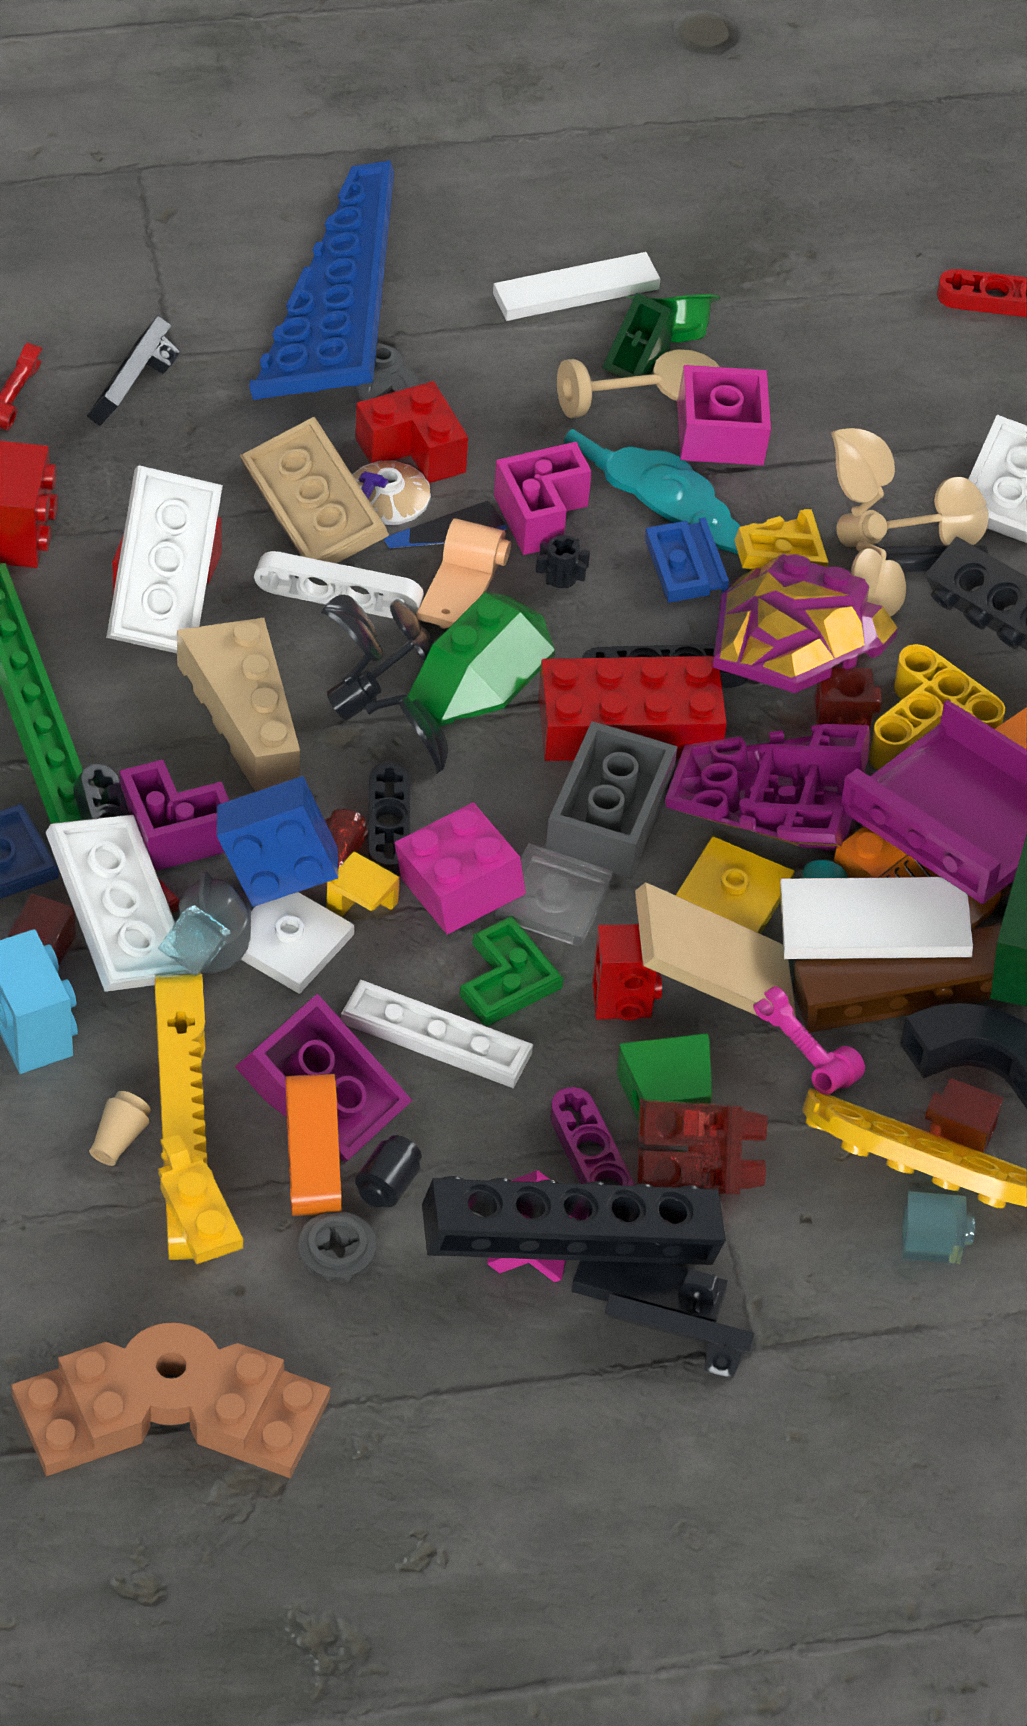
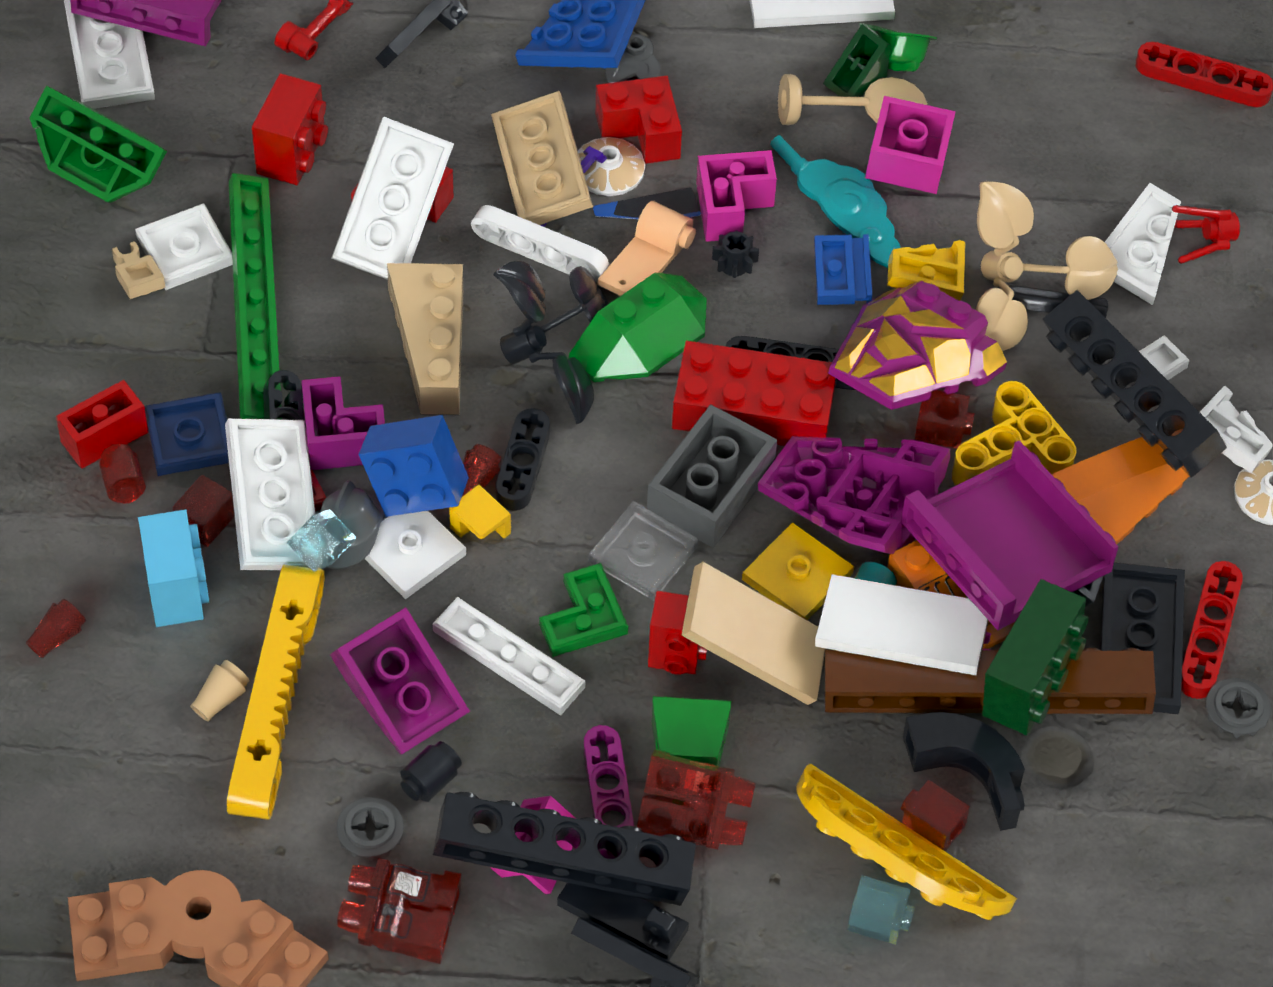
camera: 15 degrees right, 5 degrees up
yellow hinge [158,1134,243,1264] -> none
orange beam [285,1074,341,1216] -> none
dark pink brick [394,802,526,935] -> none
dark pink brick [753,986,865,1095] -> none
none -> clear red hips [337,858,461,964]

